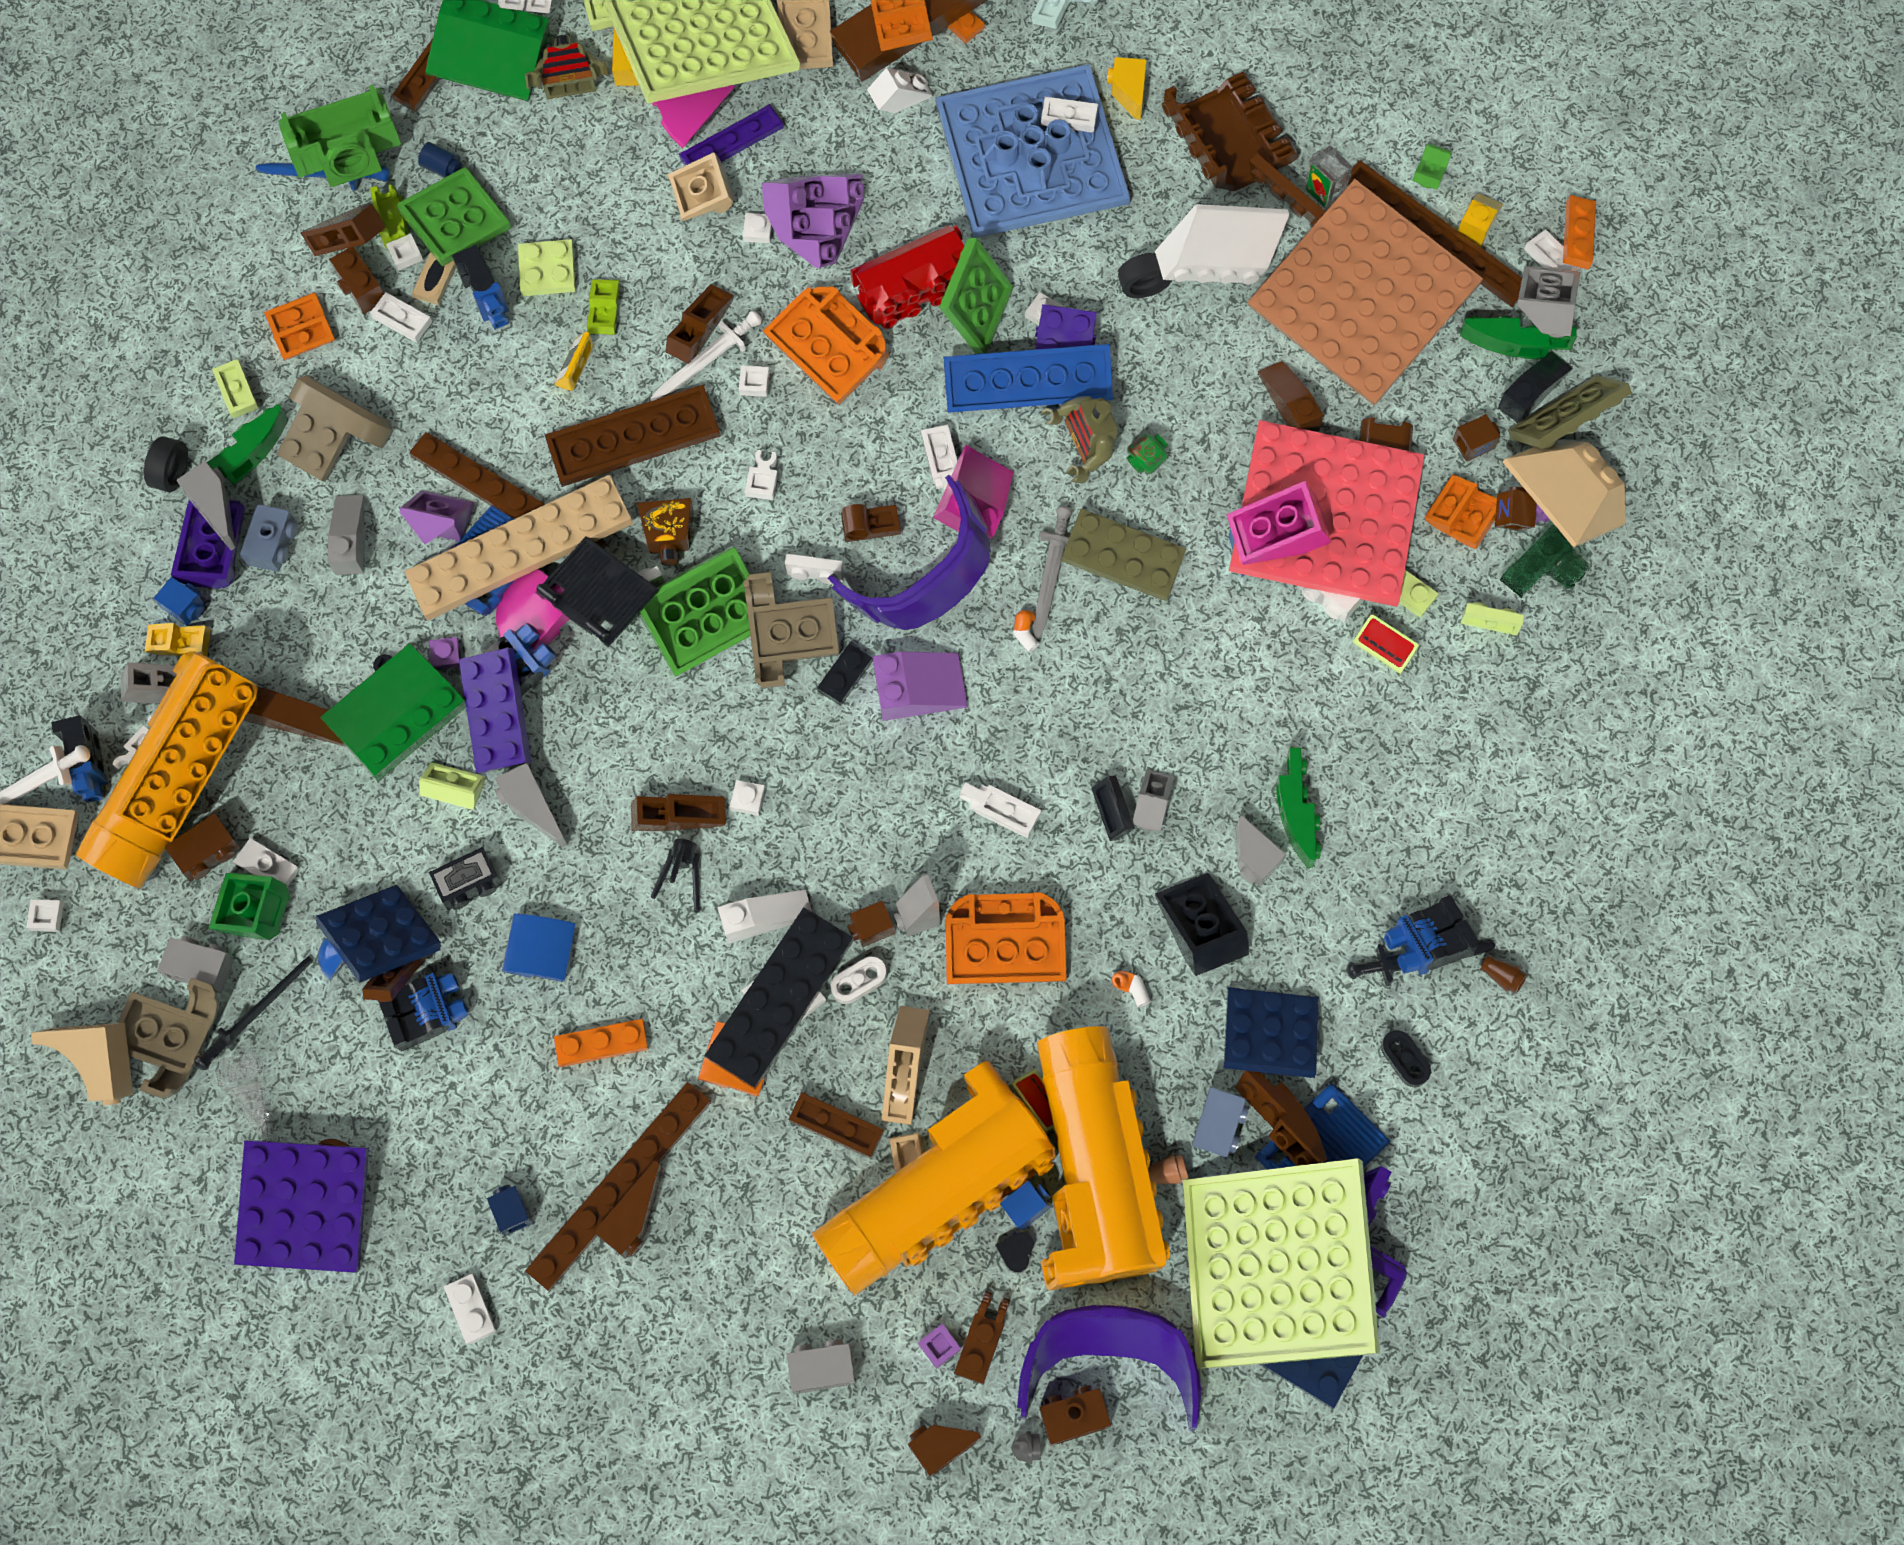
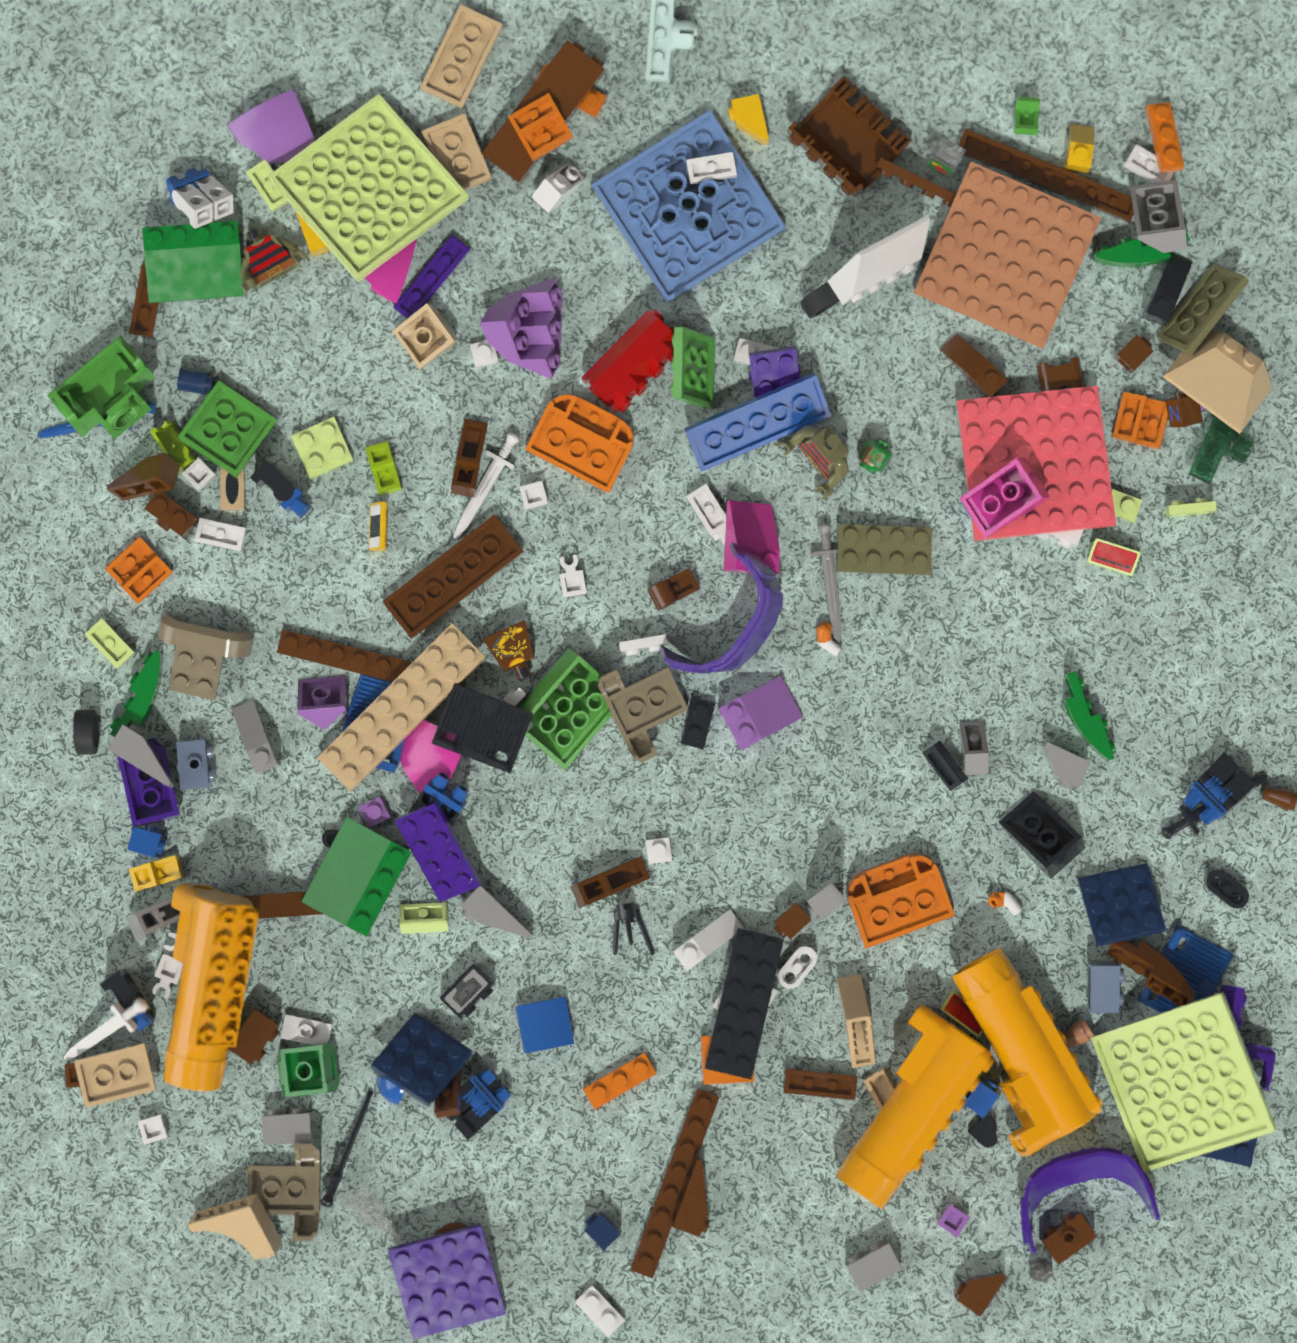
camera: 25 degrees left, 15 degrees up
reddish brown hinge [954,1291,1010,1385] -> none
white hinge [960,783,1041,839] -> none

